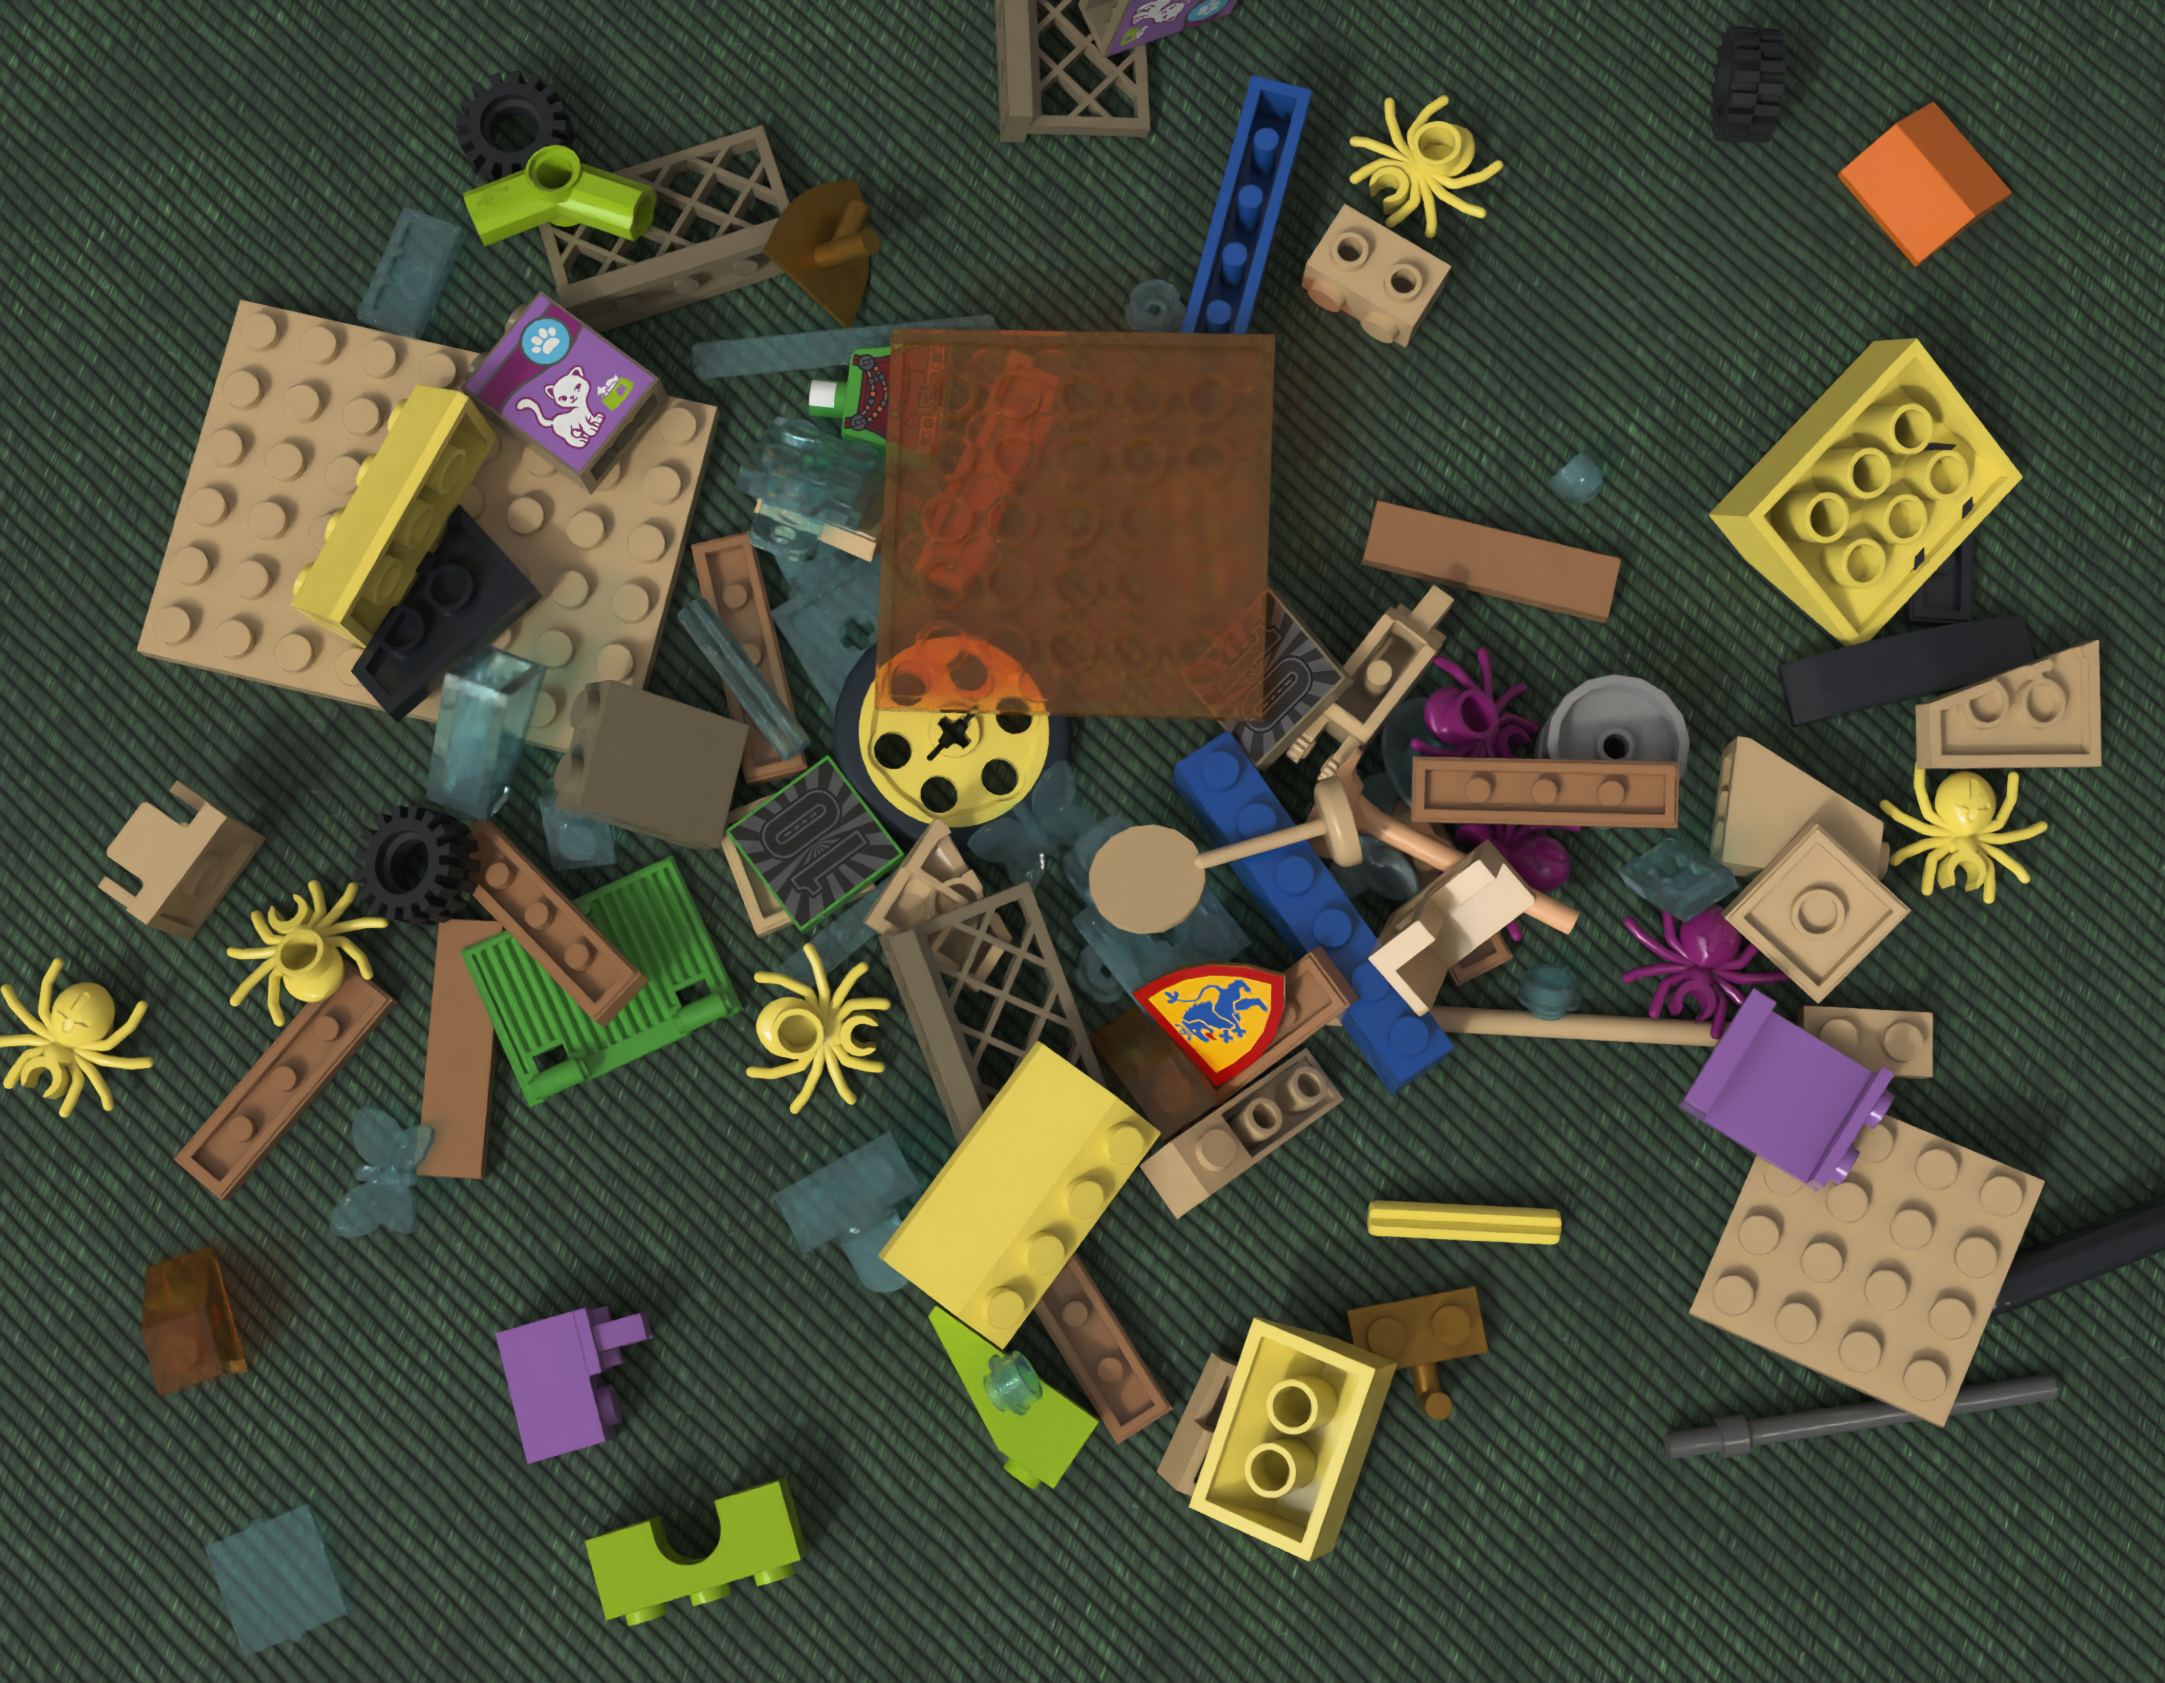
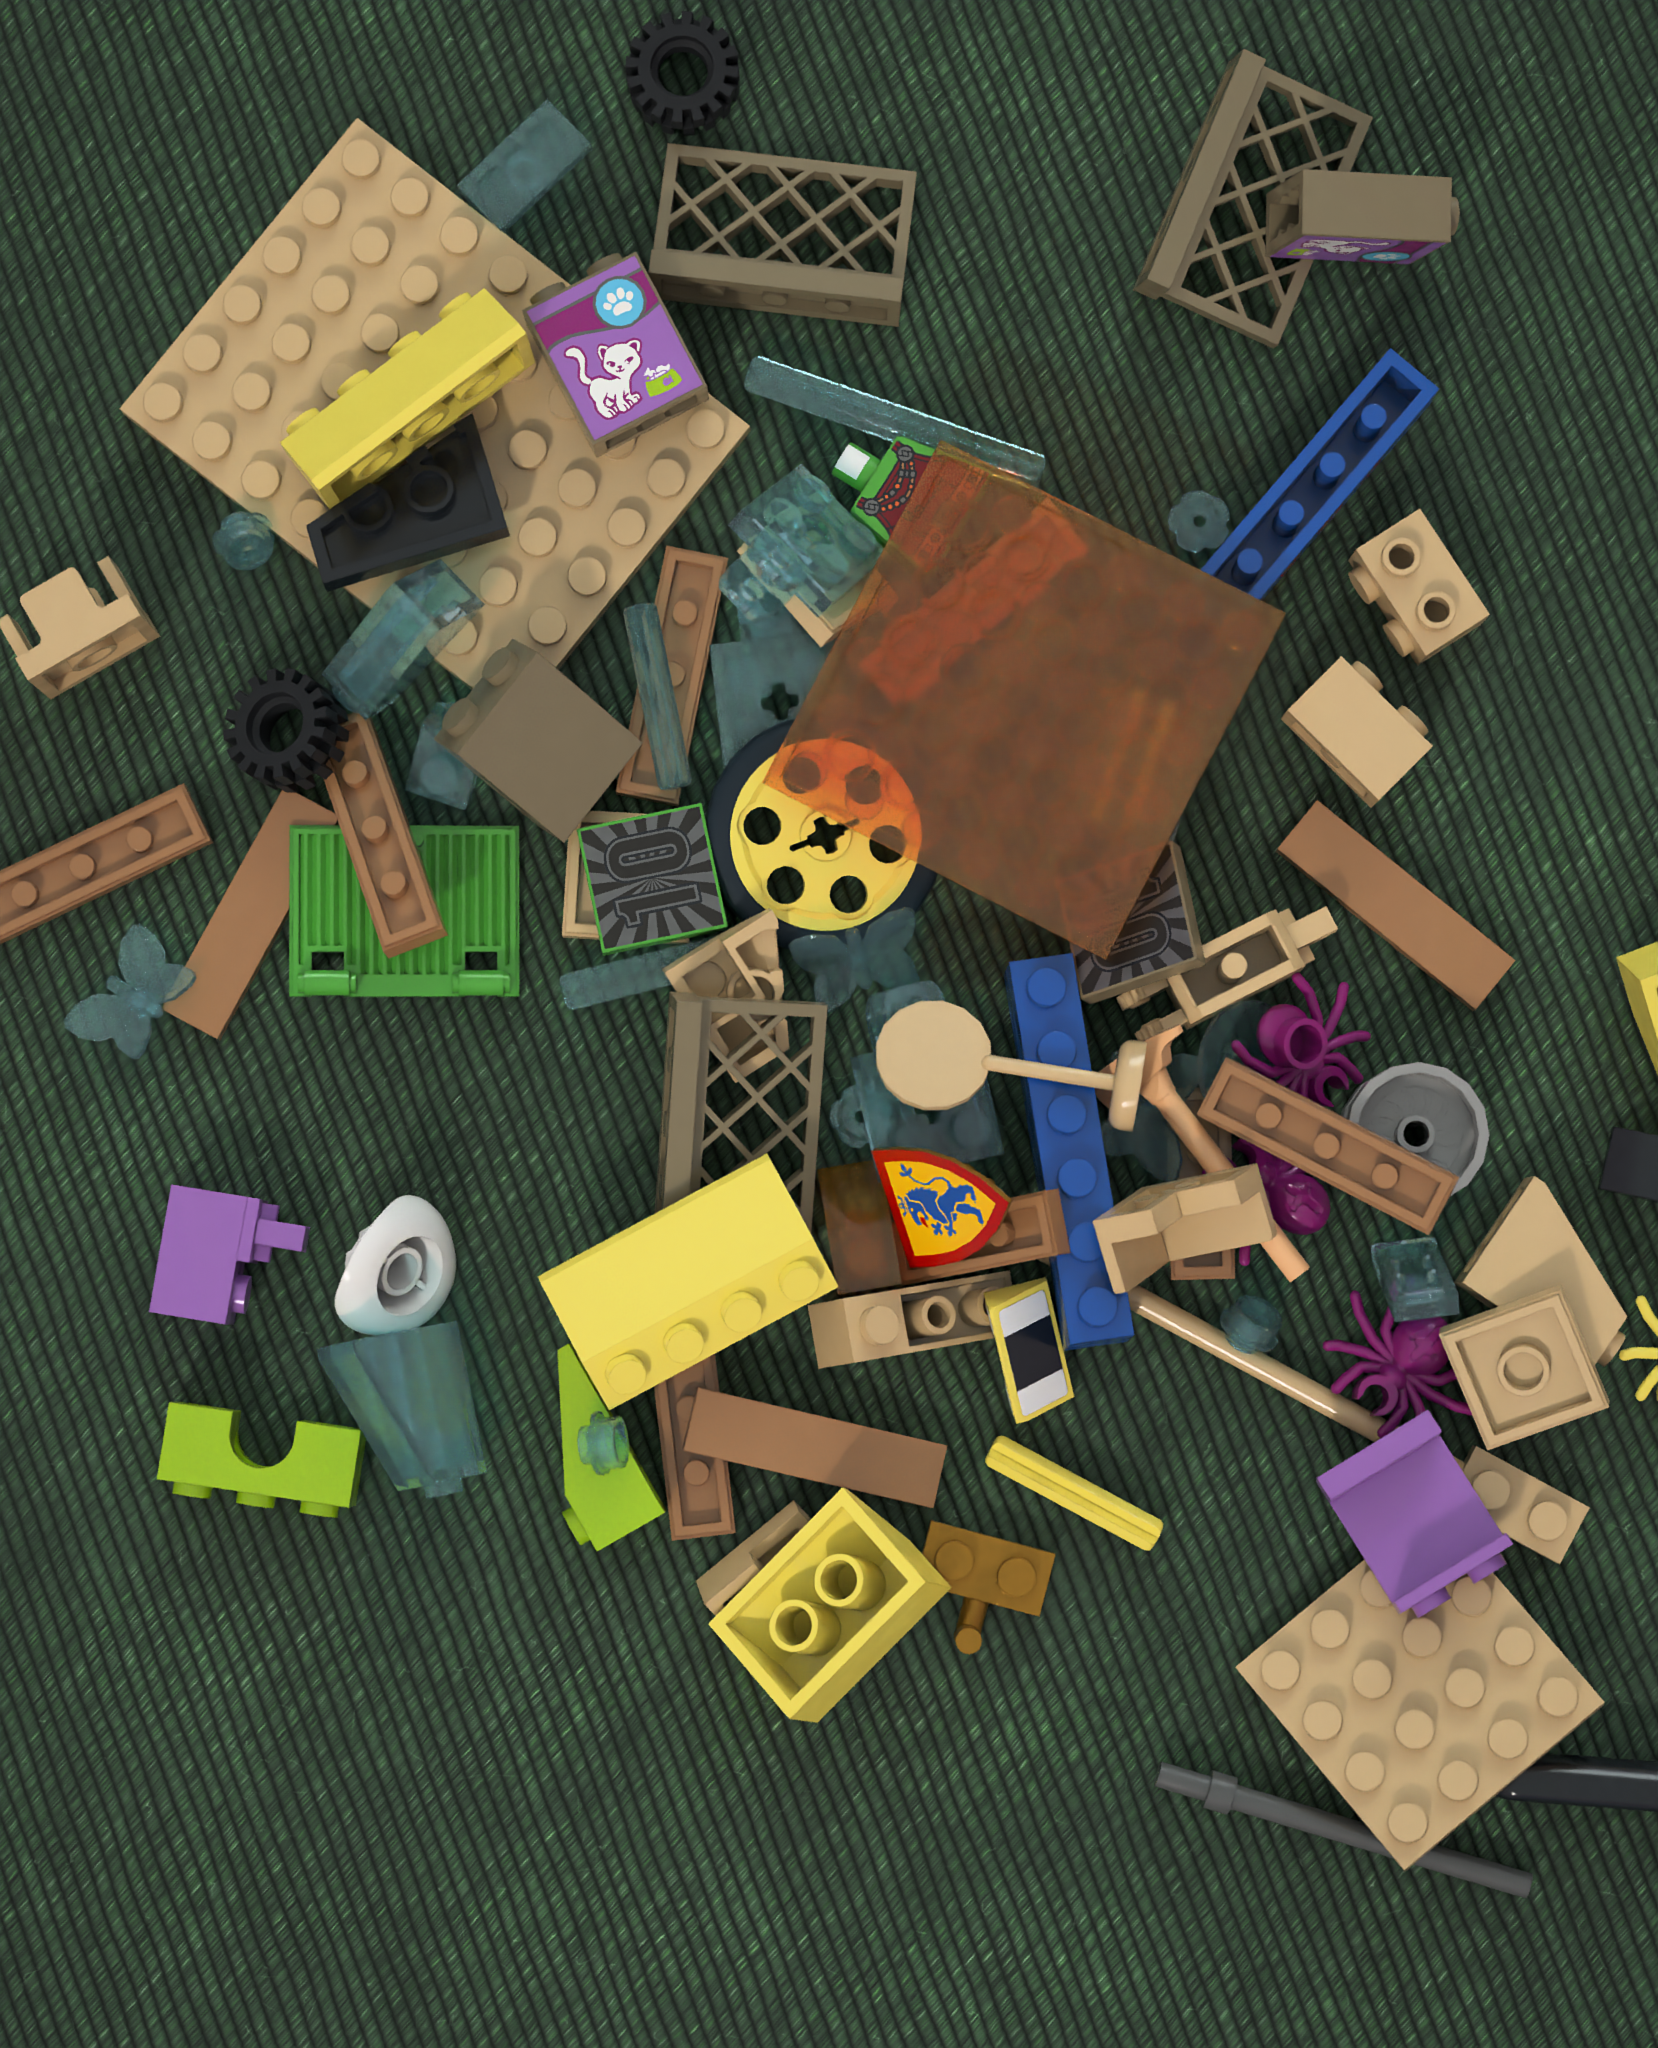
camera: 25 degrees right, 5 degrees up
light yellow animal [227,880,389,1027] -> none
lime piece [463,145,657,246] -> none
light yellow animal [746,943,891,1114] -> none
pearl gold shield [763,180,880,330] -> none
clear light blue brick [773,1131,925,1293] -> none
light yellow animal [1350,95,1504,238] -> none
clear light blue hinge [1547,449,1603,504] -> none
none -> clear light blue plate [212,511,274,570]
none -> clear light blue slope [317,1321,487,1499]
none -> white hat [335,1195,456,1336]
none -> medium nougat tile [682,1387,948,1508]
none -> slope [983,1277,1074,1424]
none -> tan brick [1281,656,1433,808]

